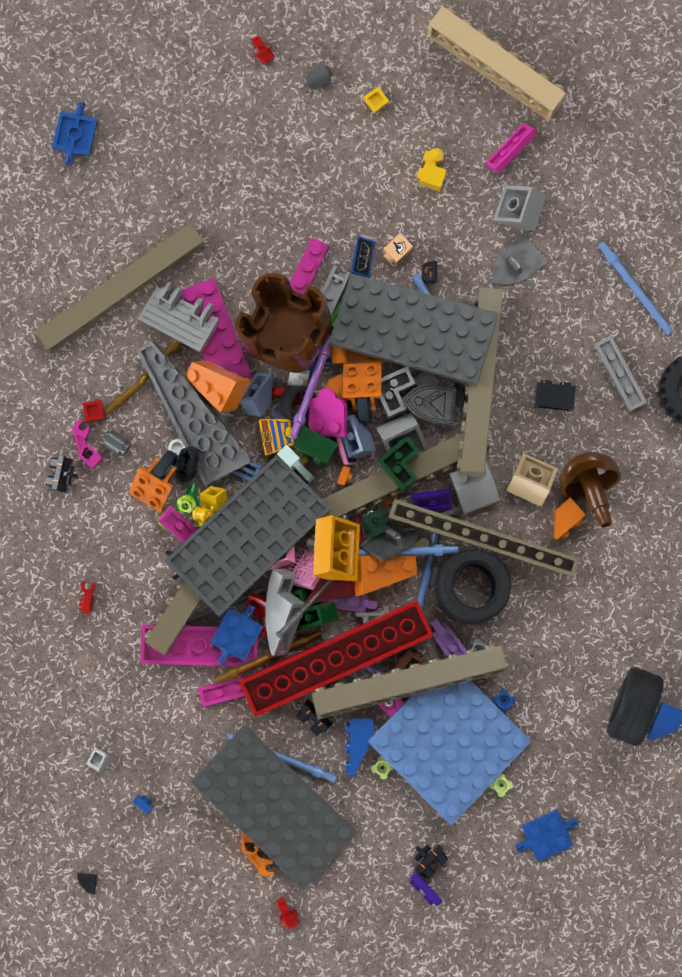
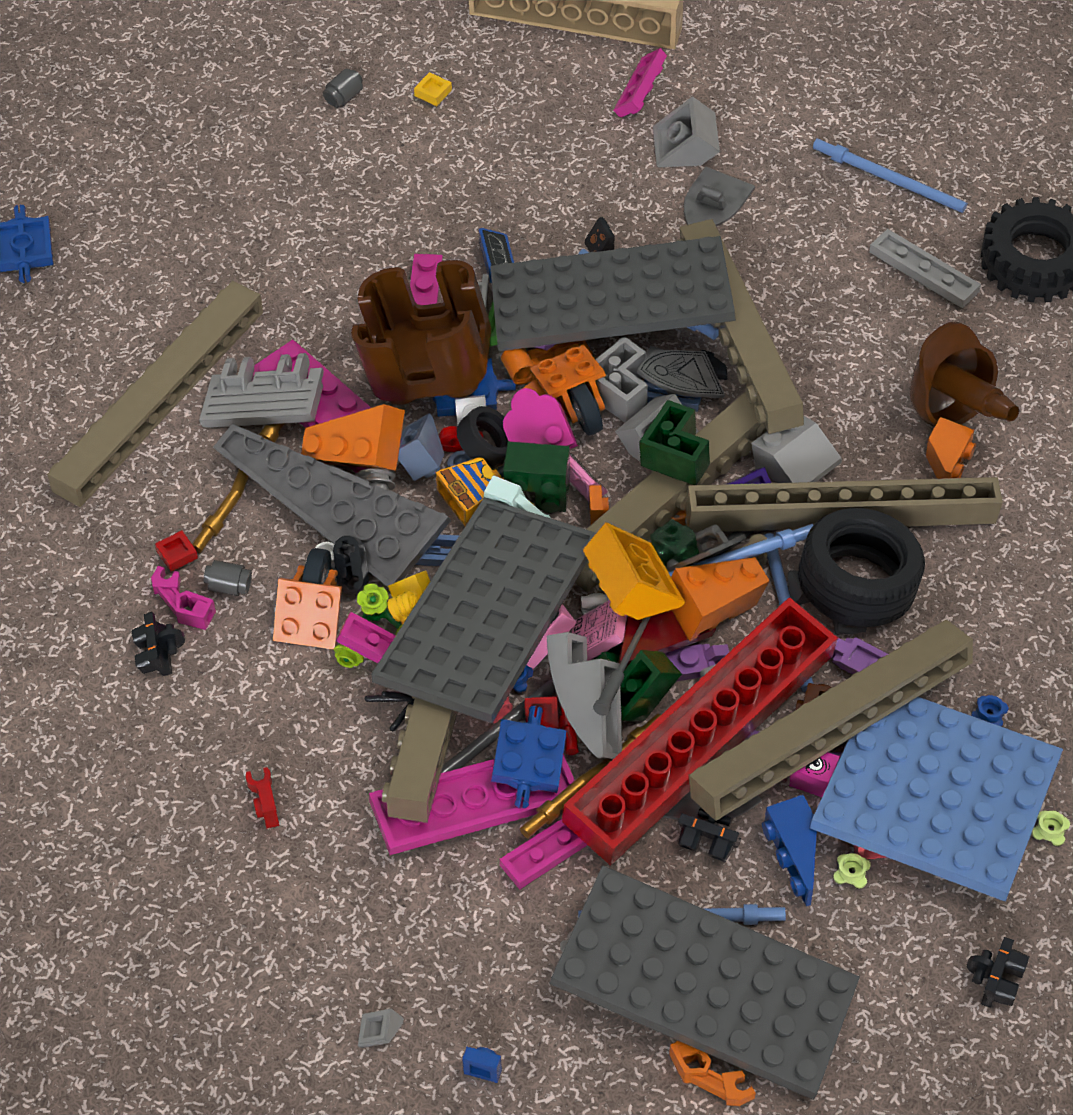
camera: 25 degrees left, 30 degrees down
red piece [251,36,275,65] -> none
medium lavender bar [290,335,331,439] -> none
sand blue slope [342,415,376,458] -> none
light nougat brick [383,233,413,266] -> none
dark purple plate [410,871,443,906] -> none
yellow brick [417,148,447,192] -> none
tan slope [507,453,558,507] -> none
black brick [534,380,576,412] -> none

